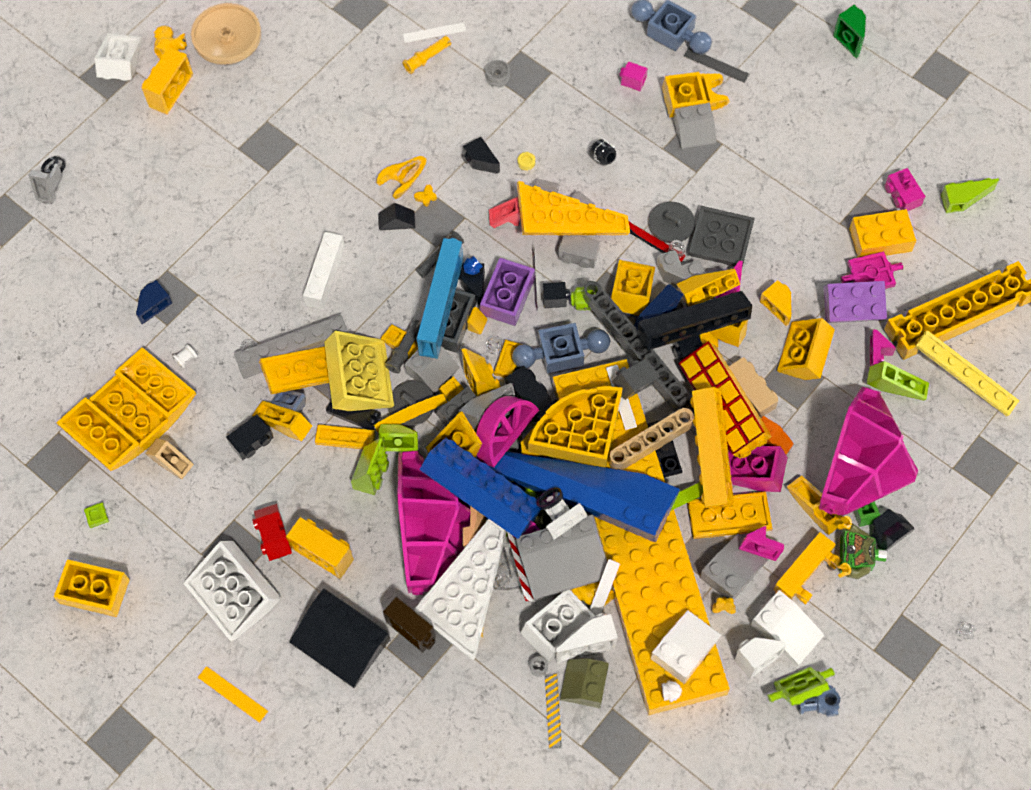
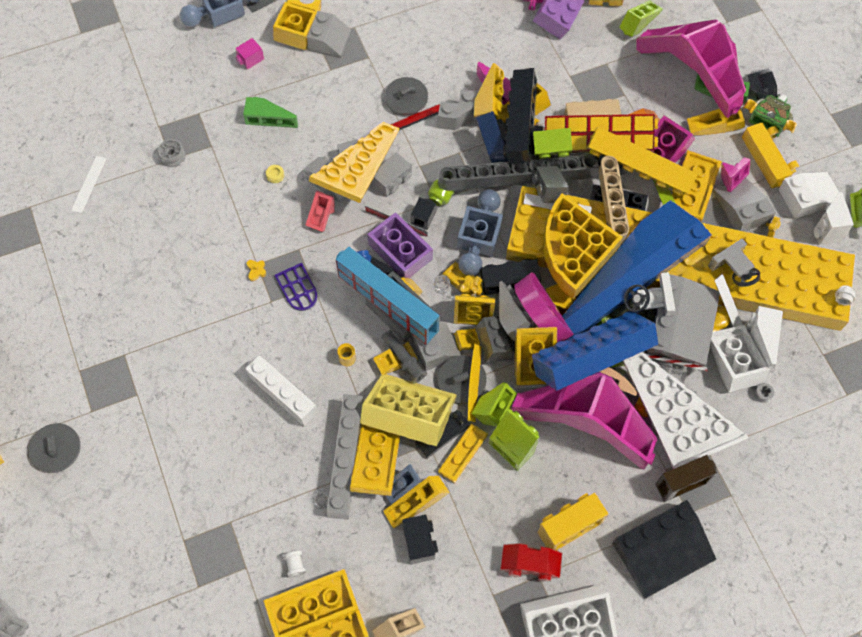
camera: 65 degrees left, 0 degrees up
dark blue slope [136,280,173,325] -> none
yellow animal [376,156,427,199] -> none
black slope [378,203,415,231] -> none
yellow pin [403,35,451,74] -> none
dark grey pin [416,231,464,278] -> none
black slope [462,137,500,174] -> none
sticker [545,674,562,749] -> none
olive slope [560,659,609,708] -> none
black head [590,139,617,166] -> none
yellow slope [611,260,655,316] -> none
white slope [651,611,721,684] -> none
clear axle [668,240,685,258] -> none
dark grey plate [688,206,755,268] -> none
yellow slope [760,280,792,326] -> none
yellow slope [777,318,835,380] -> none
dark pink slope [870,329,896,367] -> none
none -> dark grey shield [29,423,81,473]
none -> bright green slope [243,97,298,128]
none -> dark purple window [275,263,318,311]
none -> yellow beam [337,343,356,367]
none -> yellow piece [460,275,482,295]
none -> lime brick [533,128,572,159]
none -> light grey piece [708,239,761,287]

